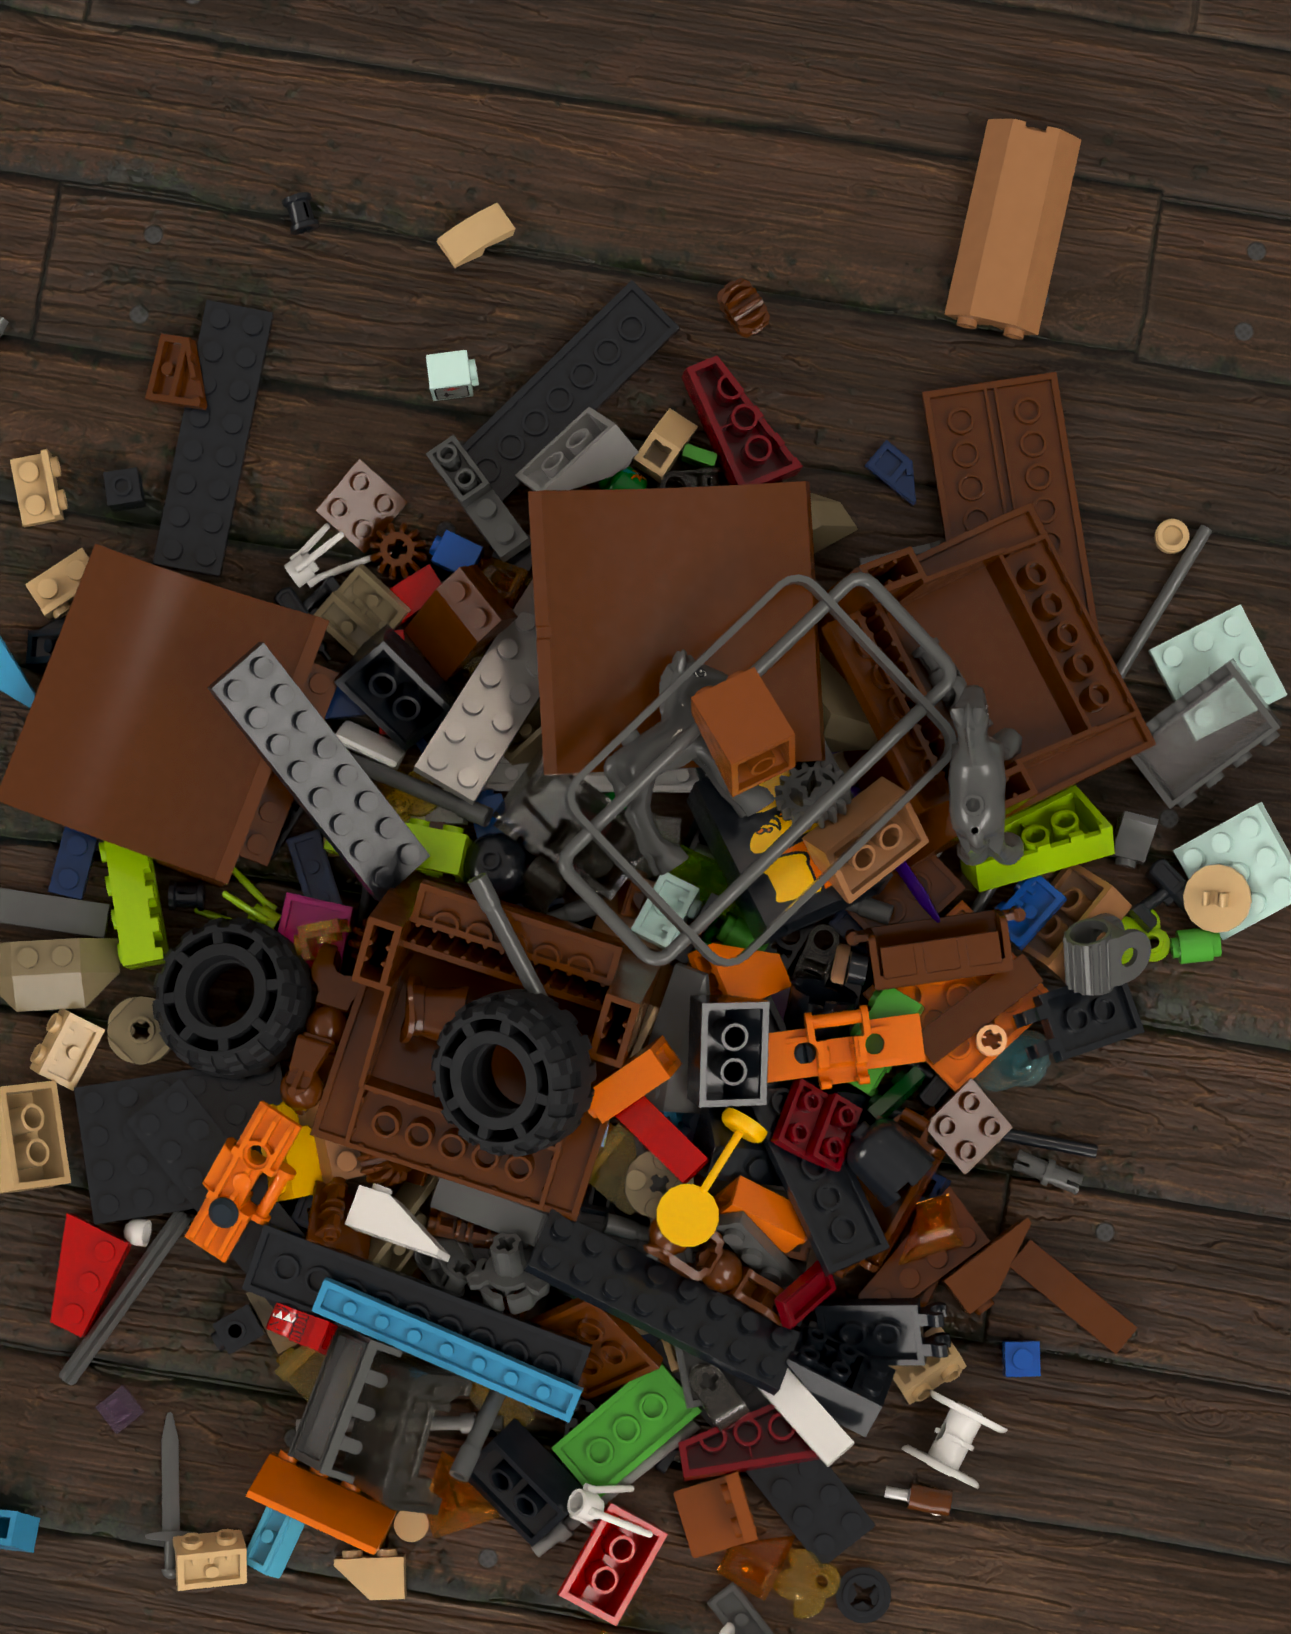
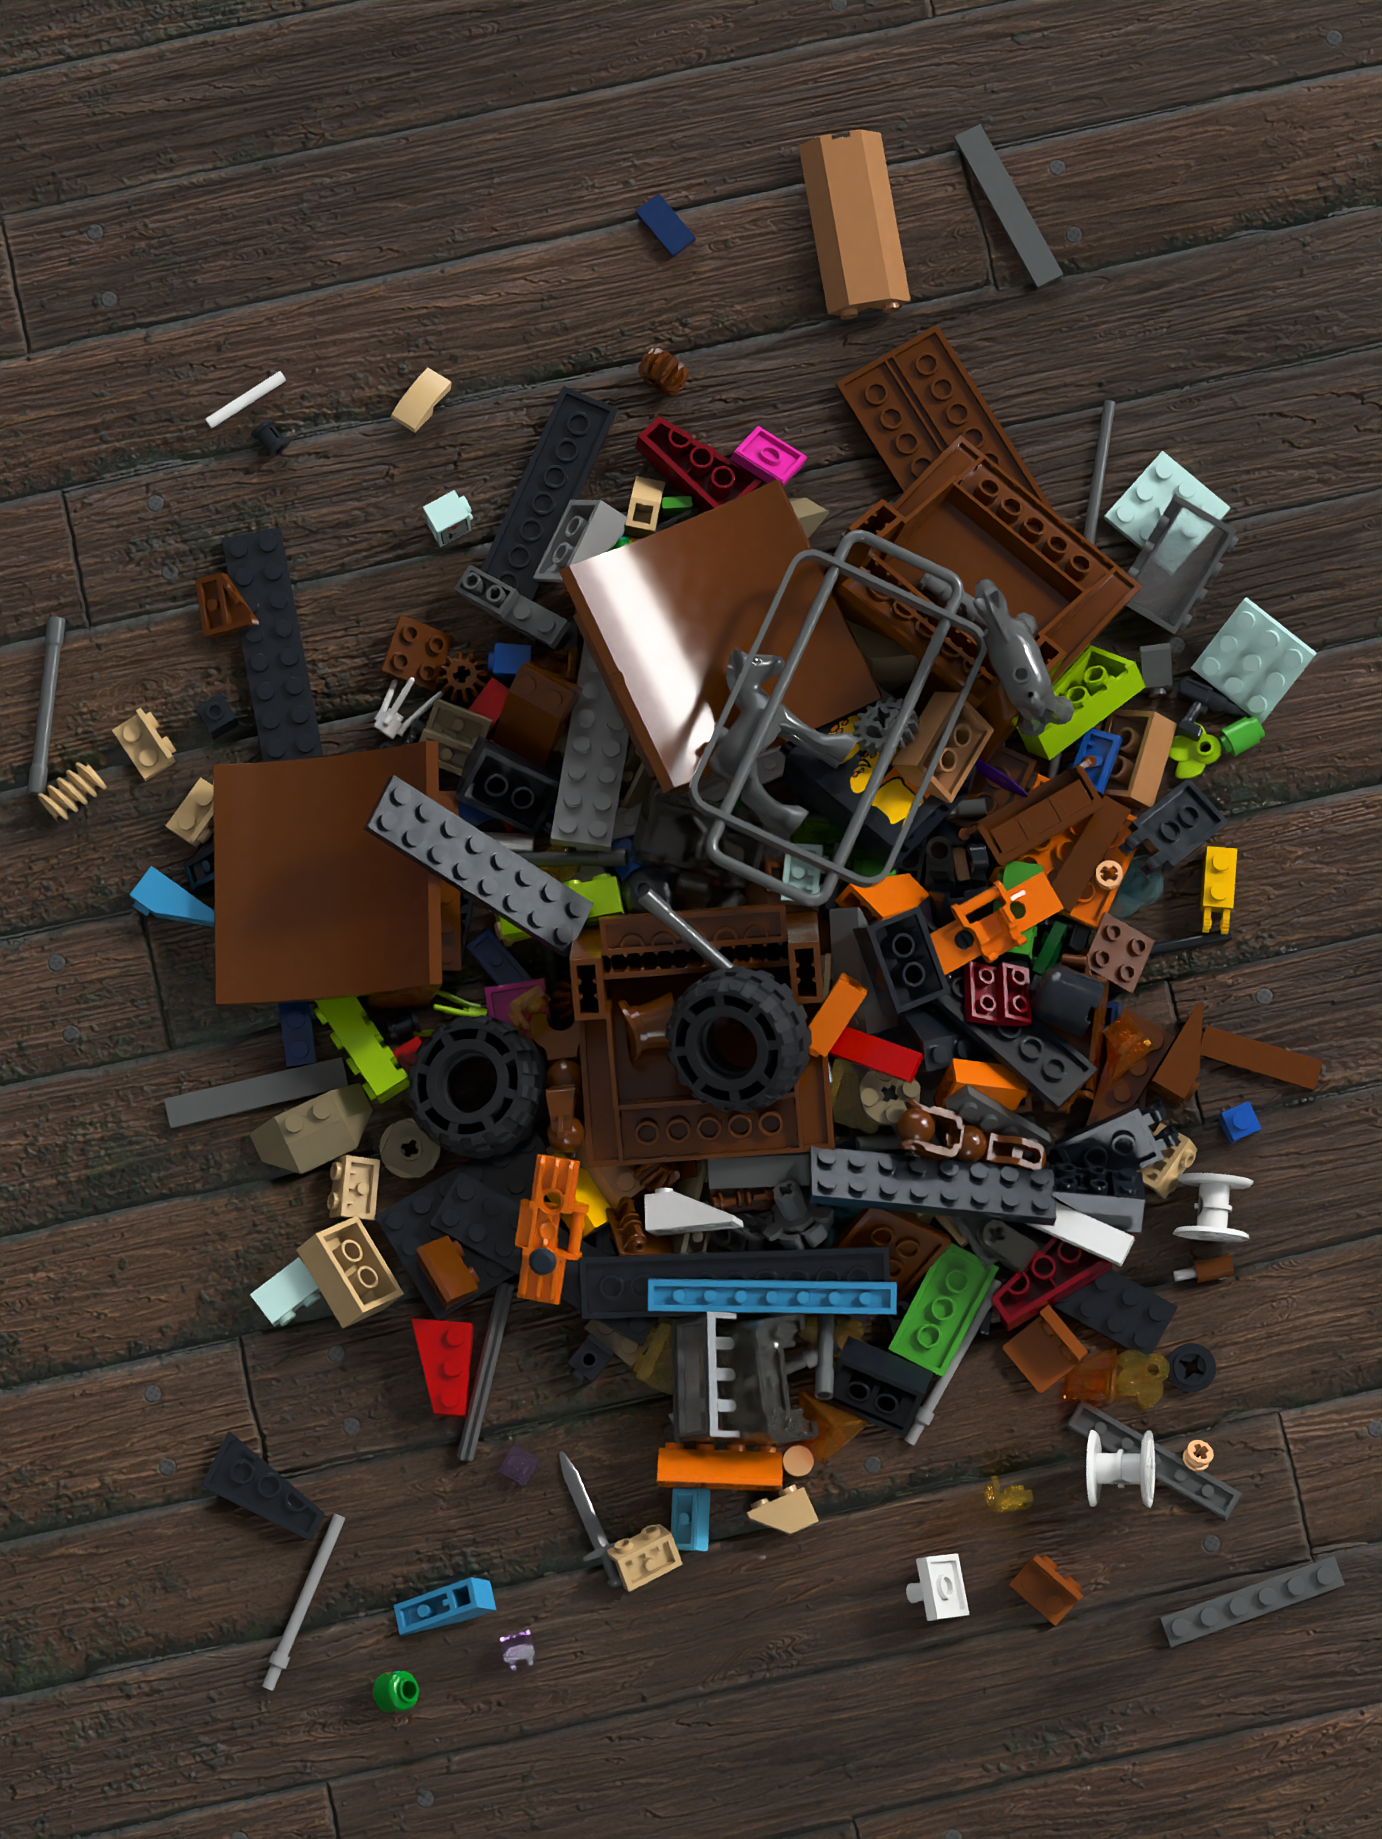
camera: 25 degrees left, 5 degrees down
white hinge [123,1218,152,1247] -> none
red leg [265,1303,338,1355] -> none
red slope [557,1502,668,1626] -> none
white plant [567,1483,653,1538] -> none
yellow piece [656,1107,768,1247] -> none
dark orange slope [691,667,795,797] -> none
dark red tile [774,1260,837,1329] -> none
dark blue tile [864,440,916,507] -> none
dark grey pin [1012,1149,1084,1195] -> none
dark grey piece [1063,913,1151,996] -> none
tan tile [1154,519,1189,554] -> none
tan piece [1183,864,1252,933] -> none
none -> white bar [205,371,286,429]
none -> red plate [393,1036,422,1075]
none -> reddish brown slope [415,1235,480,1311]
none -> clear purple tile [499,1630,535,1670]
none -> dark blue tile [636,194,696,258]
none -> dark pink tile [730,426,808,487]
none -> dark grey tile [954,124,1064,290]
none -> yellow hinge [1200,846,1237,934]

